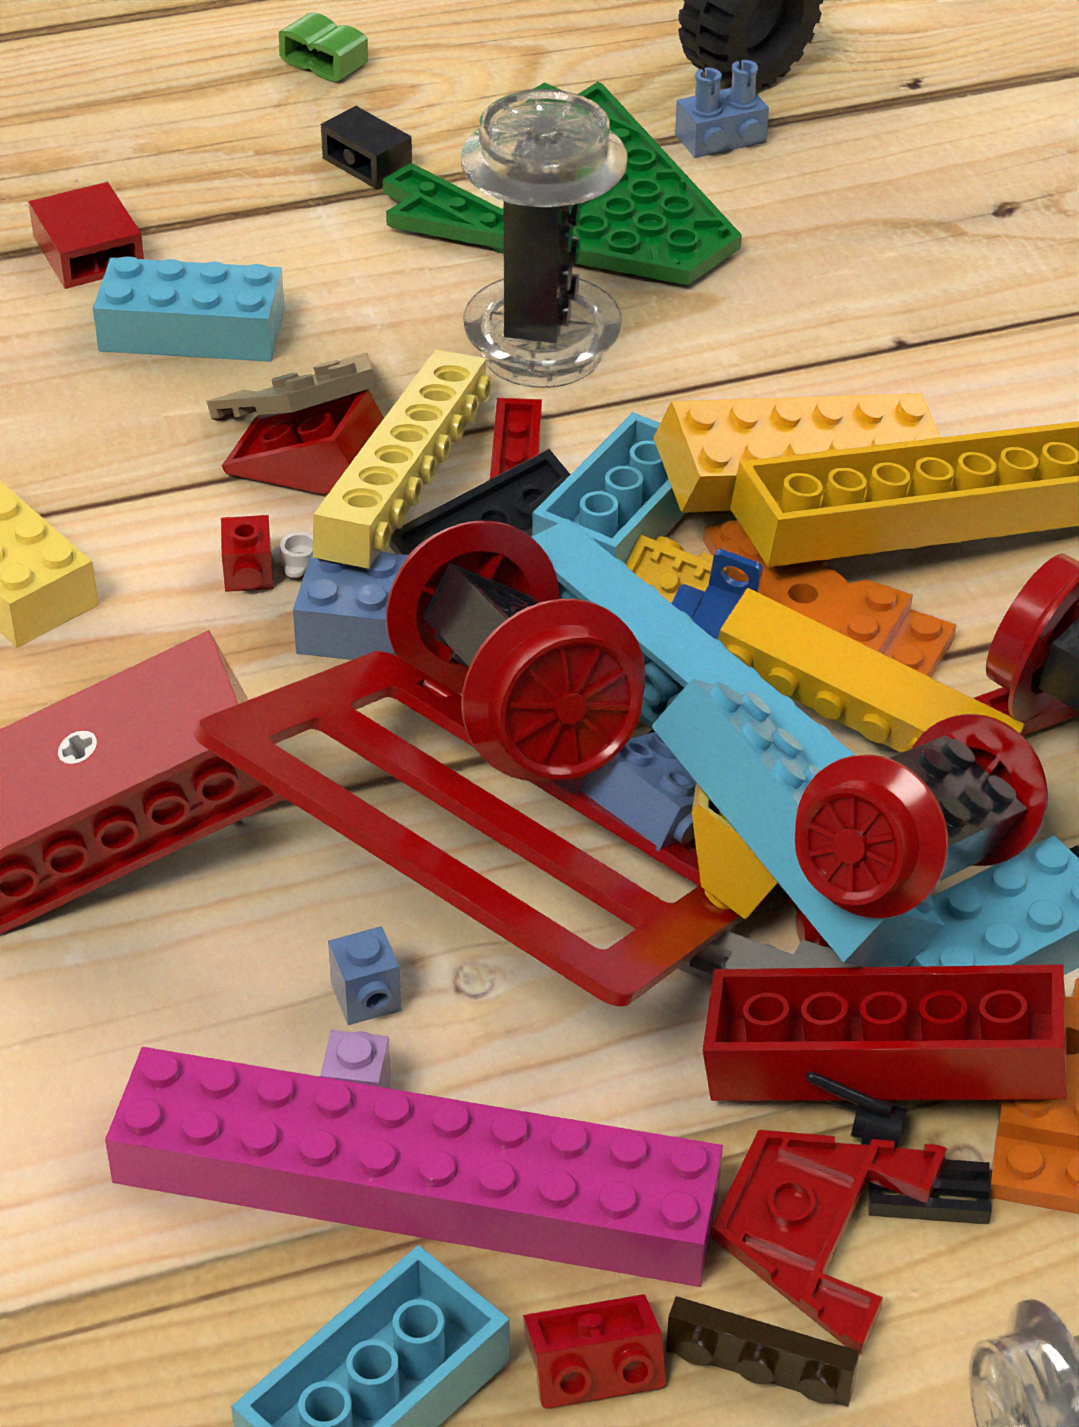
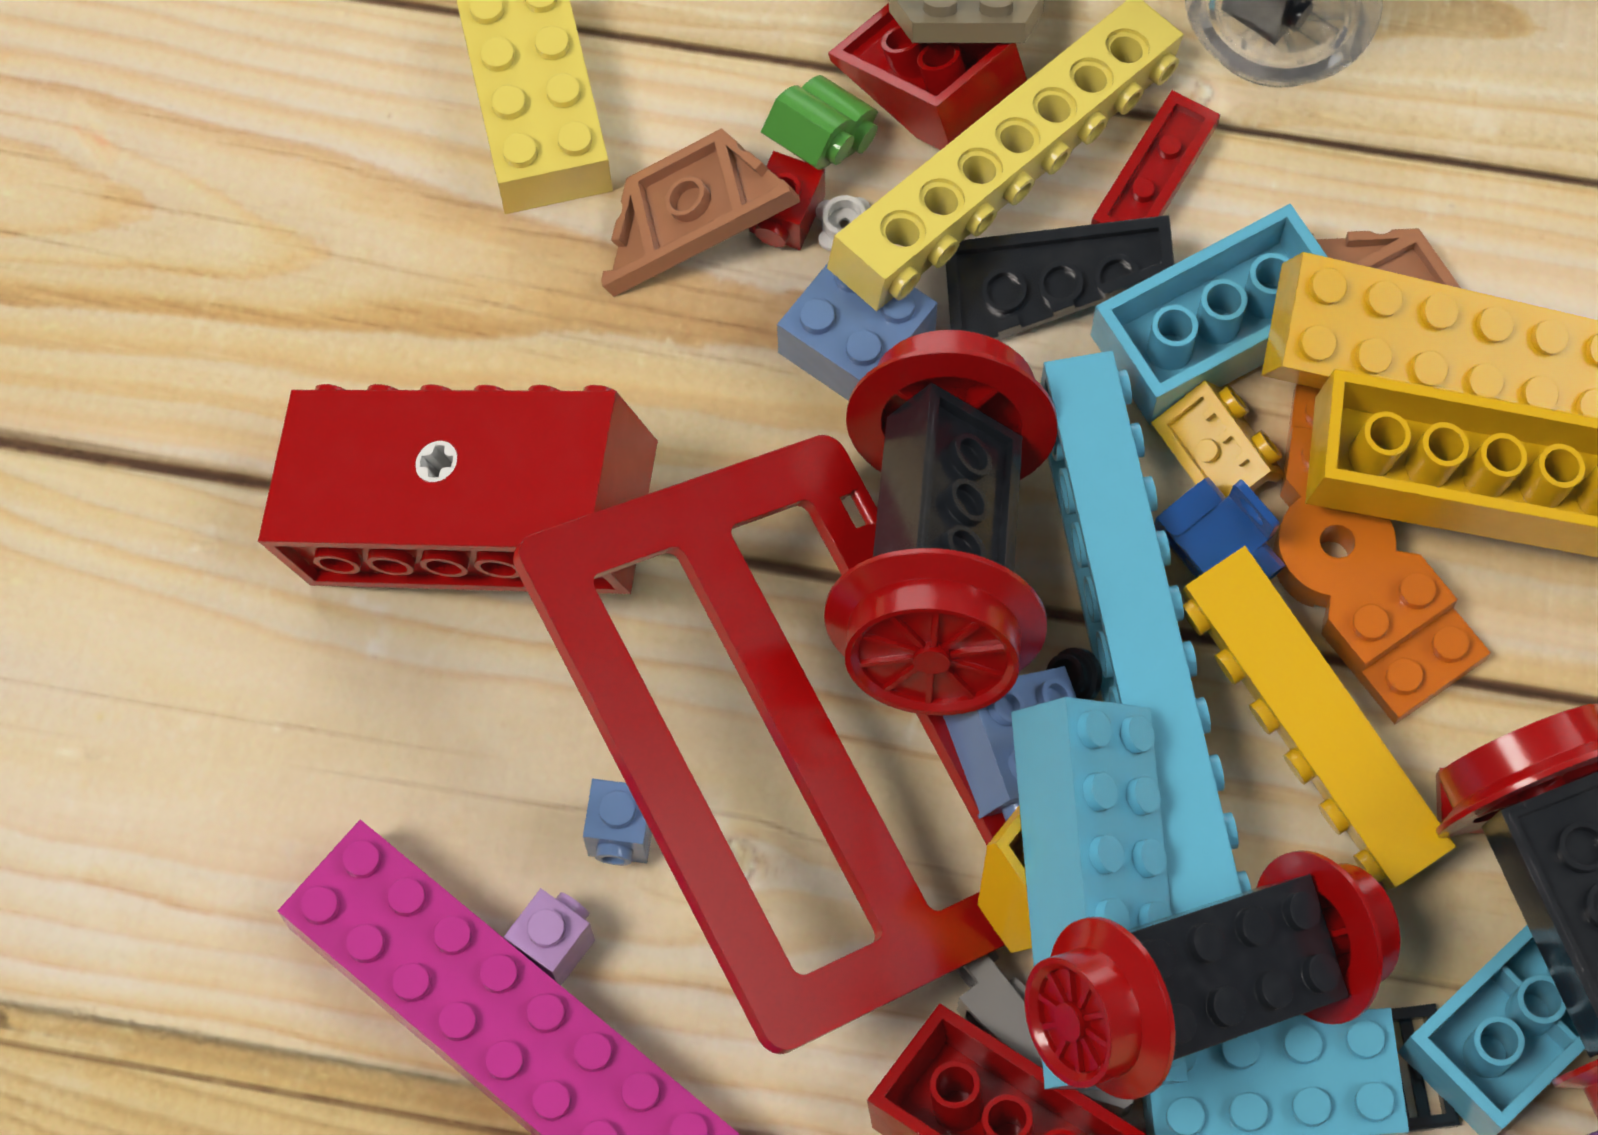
camera: 30 degrees right, 25 degrees up
none -> nougat wing [601,128,800,297]
none -> bright green brick [761,75,878,170]

